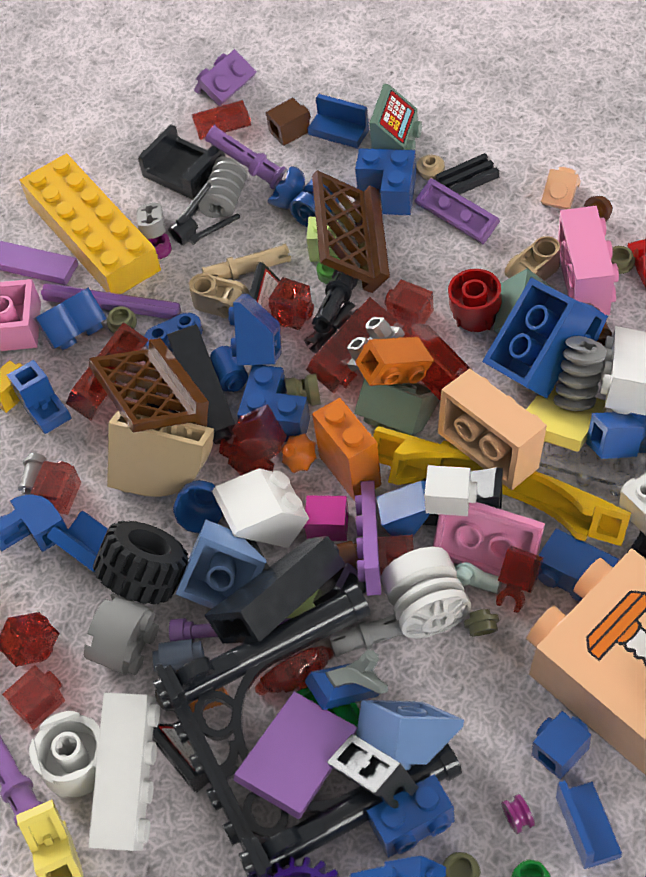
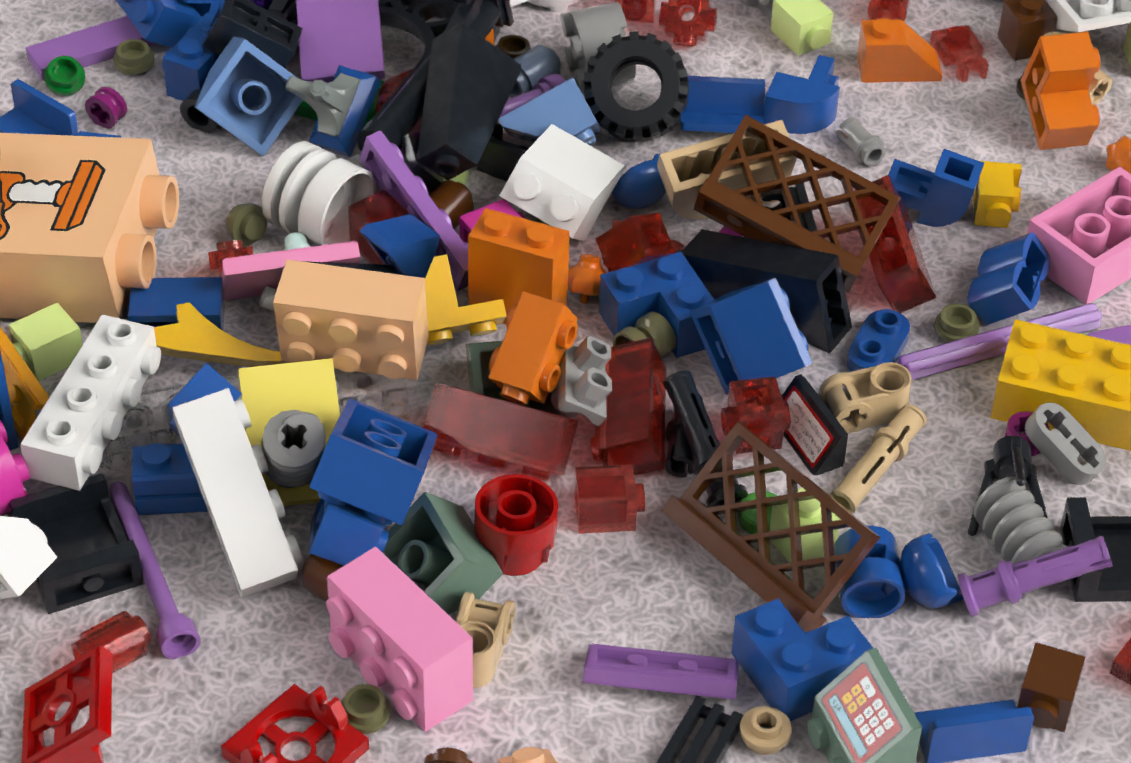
camera: 135 degrees right, 10 degrees down
clear red brick [30,461,81,515] -> none
white brick [424,465,477,516] -> none

